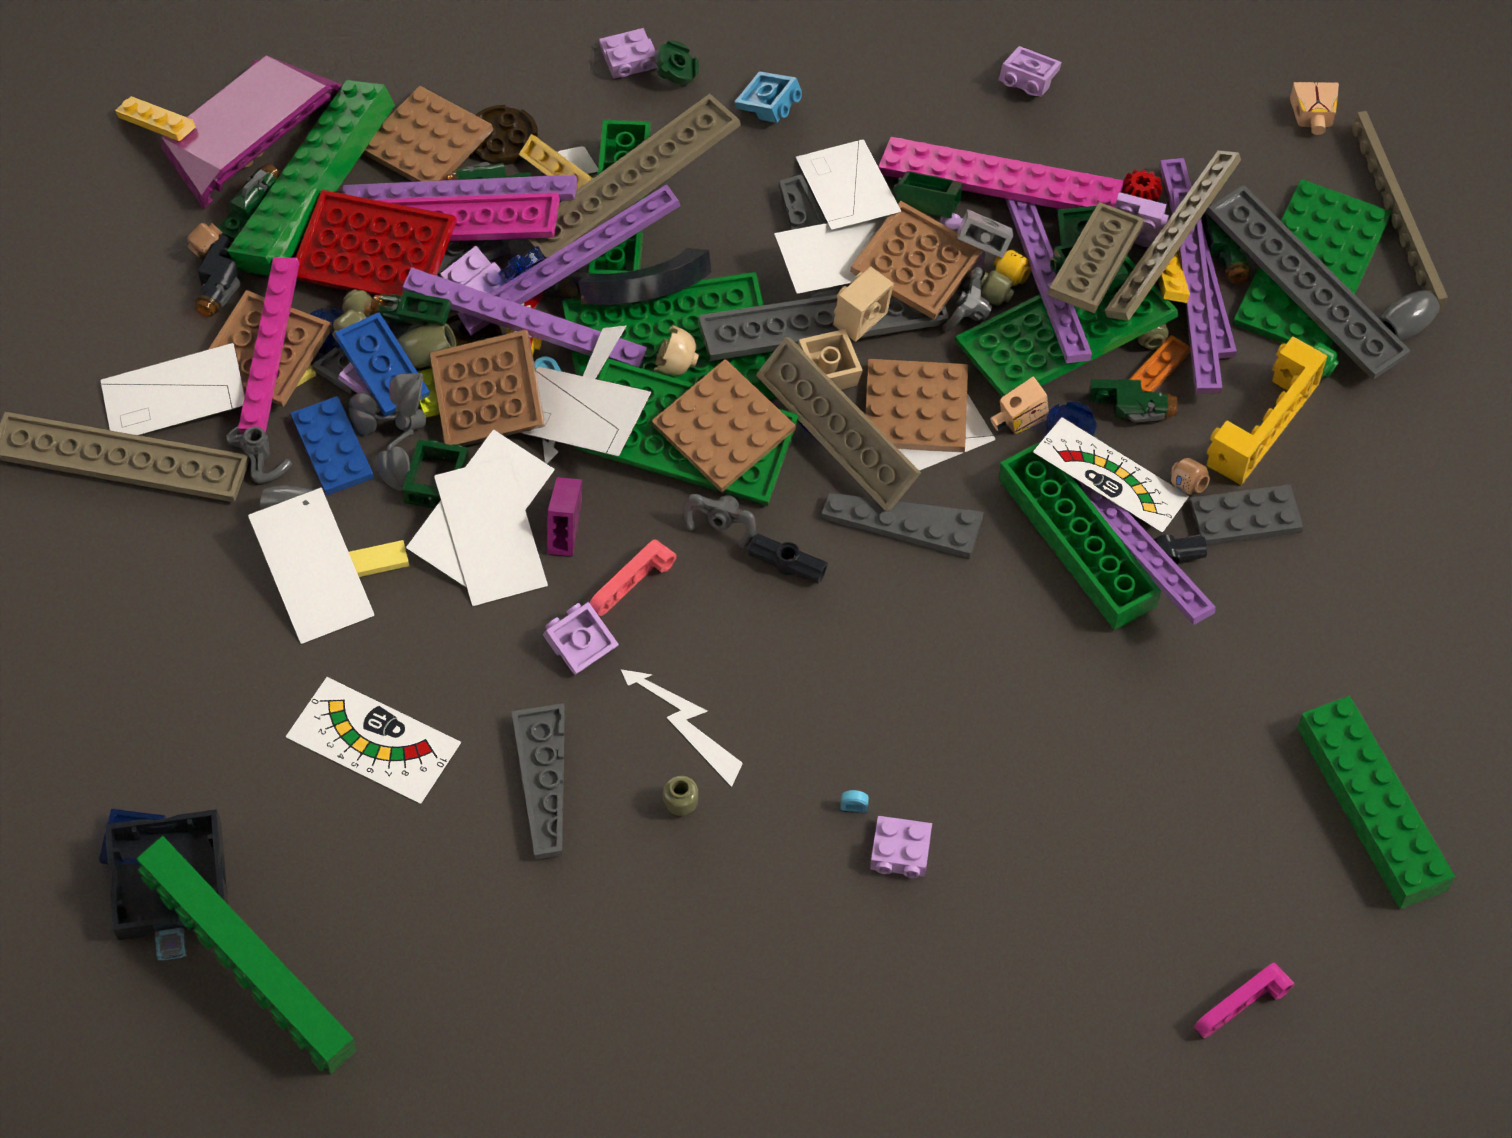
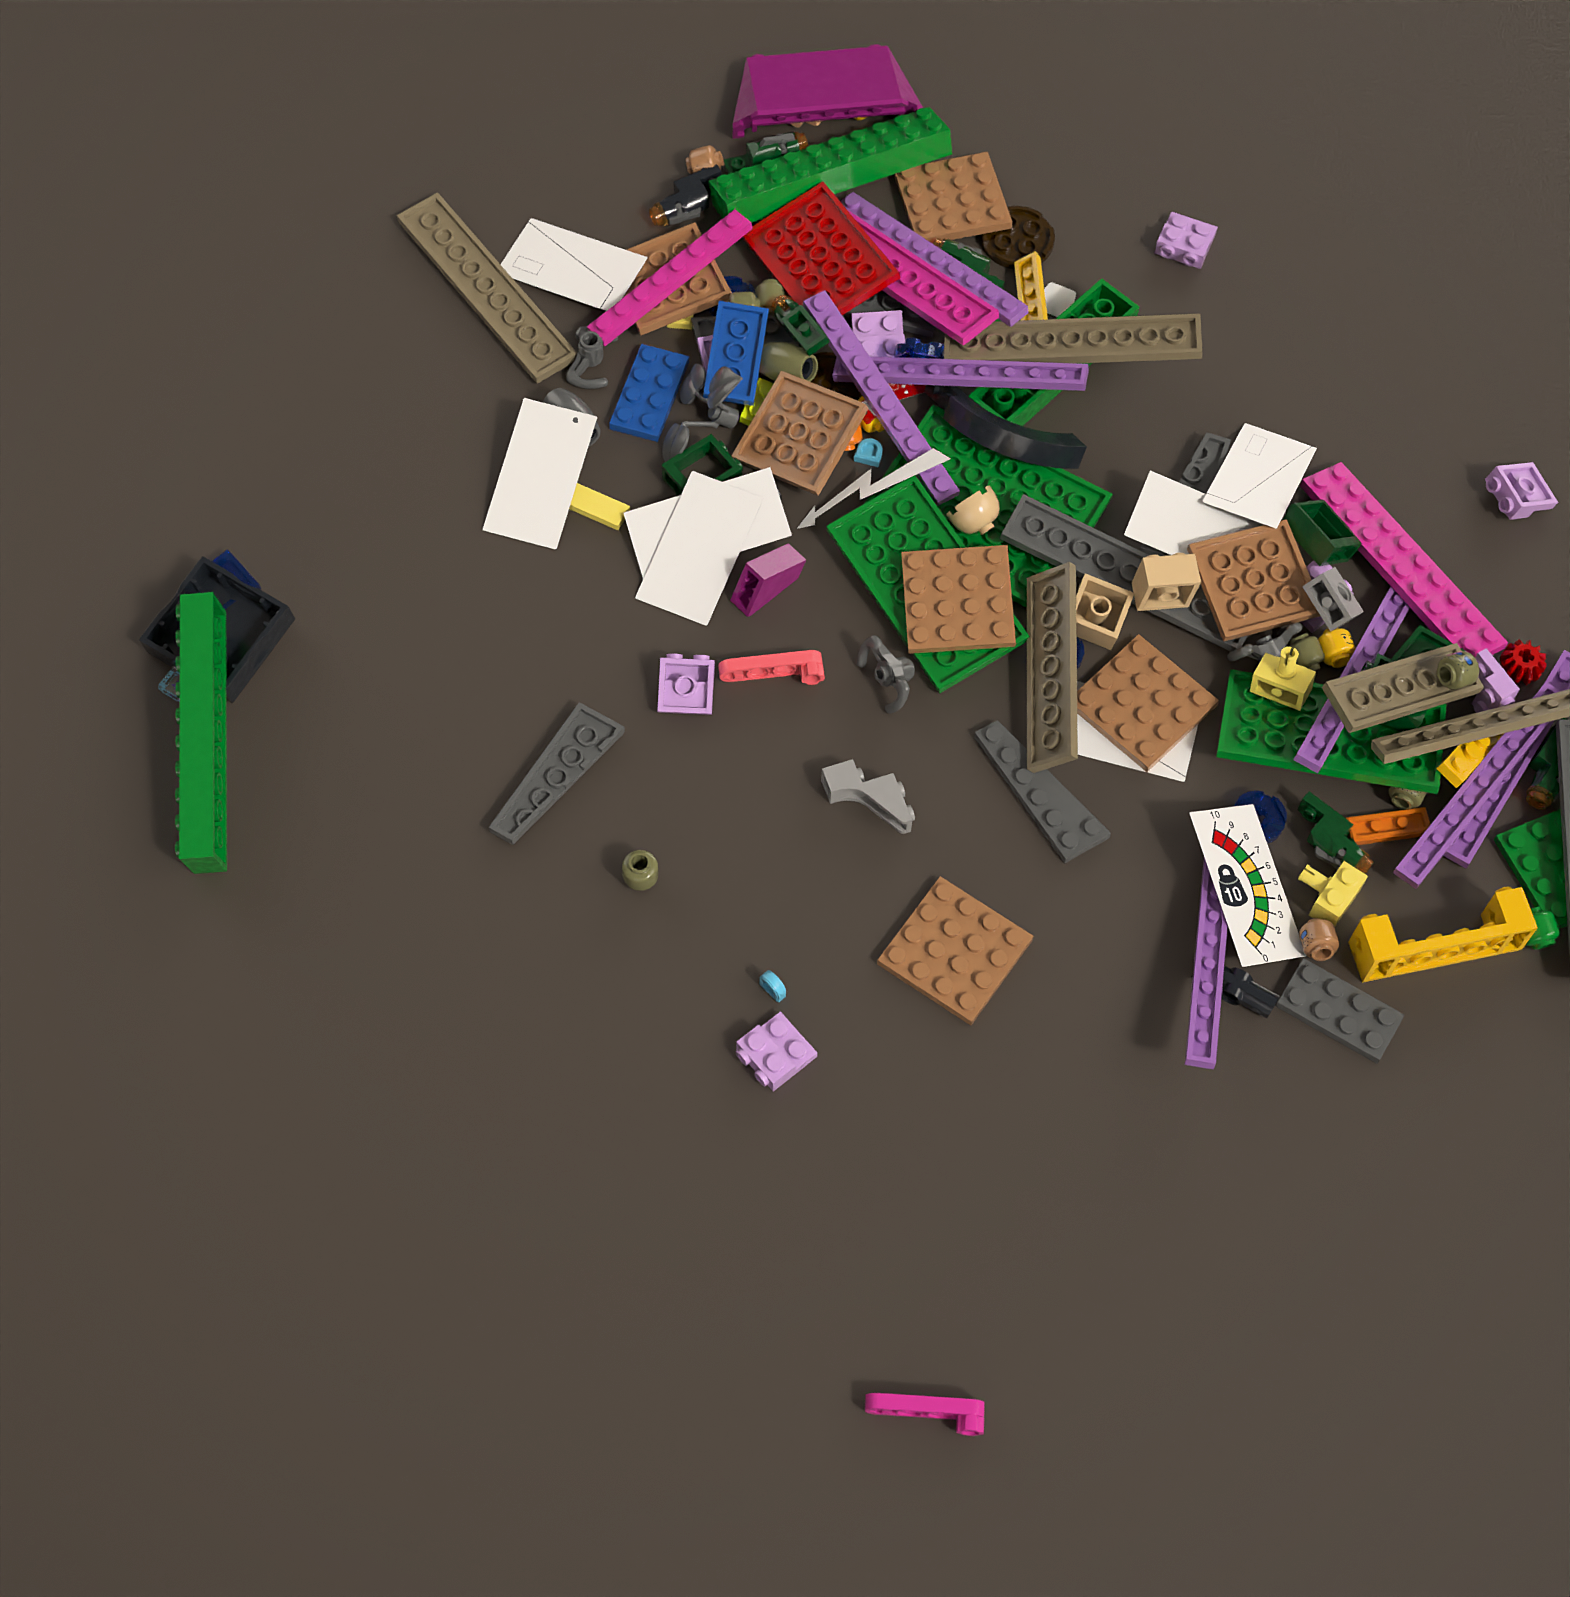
camera: 40 degrees right, 5 degrees up
yellow plate [115,96,196,141] -> none
white sticker [286,677,461,804] -> none
white sticker [521,367,651,456] -> none
white sticker [621,670,743,787] -> none
dark green plate [655,40,699,87] -> none
dark azure plate [735,71,802,123] -> none
black piece [748,533,828,584] -> none
light nougat torso [990,376,1050,434] -> none
green brick [998,441,1161,630] -> none
green brick [1297,695,1455,909] -> none
none -> light grey arch [821,759,915,834]
none -> medium nougat plate [877,876,1034,1026]
none -> light yellow brick [1250,647,1316,711]
none -> light yellow brick [1298,861,1368,926]
none -> olive head [1437,651,1479,690]

